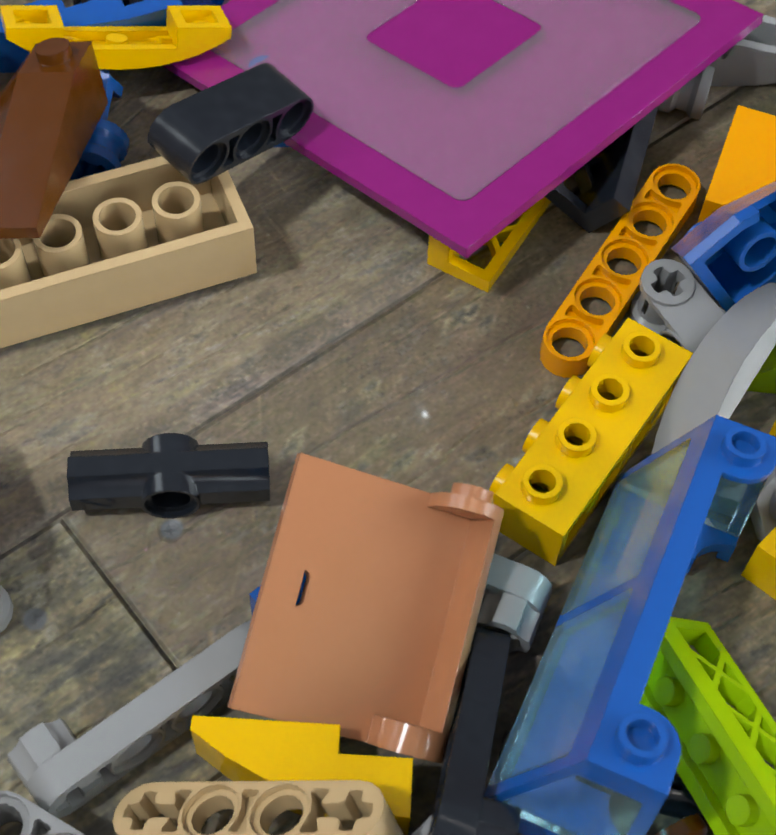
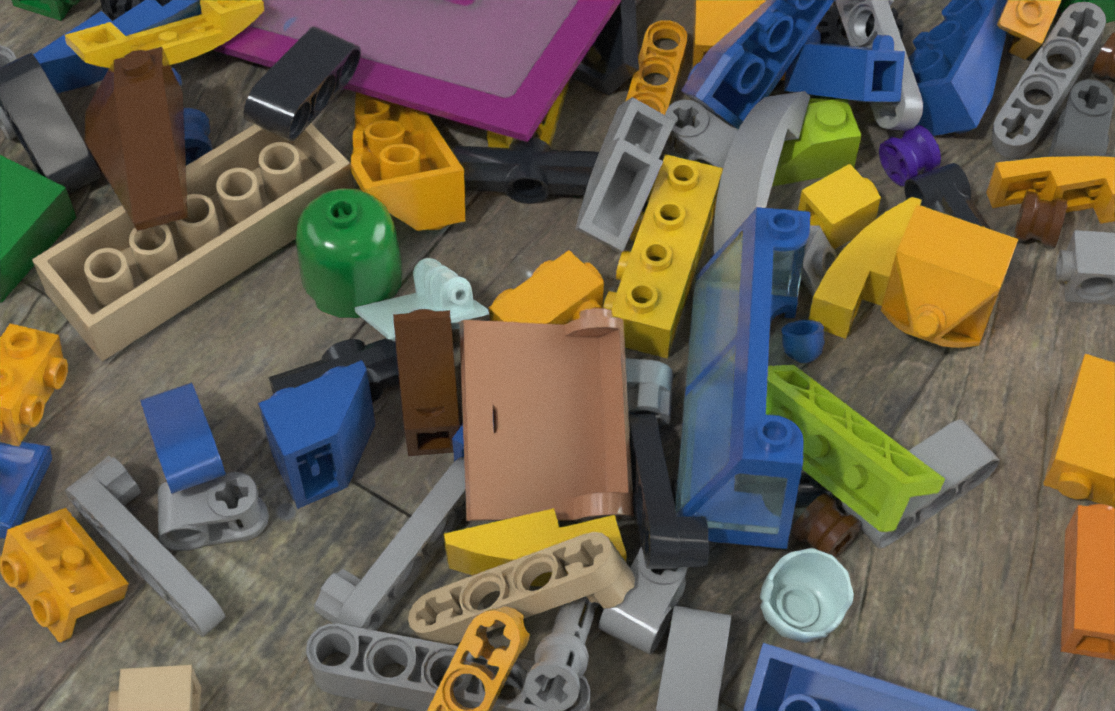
camera: 15 degrees left, 0 degrees up
none -> blue slope [258,360,376,509]
none -> green cylinder [296,188,403,318]
none -> light orange wedge [351,92,466,231]
none -> light aqua hinge [355,258,489,341]
none -> reddish brown slope [393,309,460,456]
none -> black piece [454,138,599,204]
none -> light orange brick [489,250,604,325]
none -> light grey slope [576,97,675,253]
none -> blue hinge [781,320,825,363]

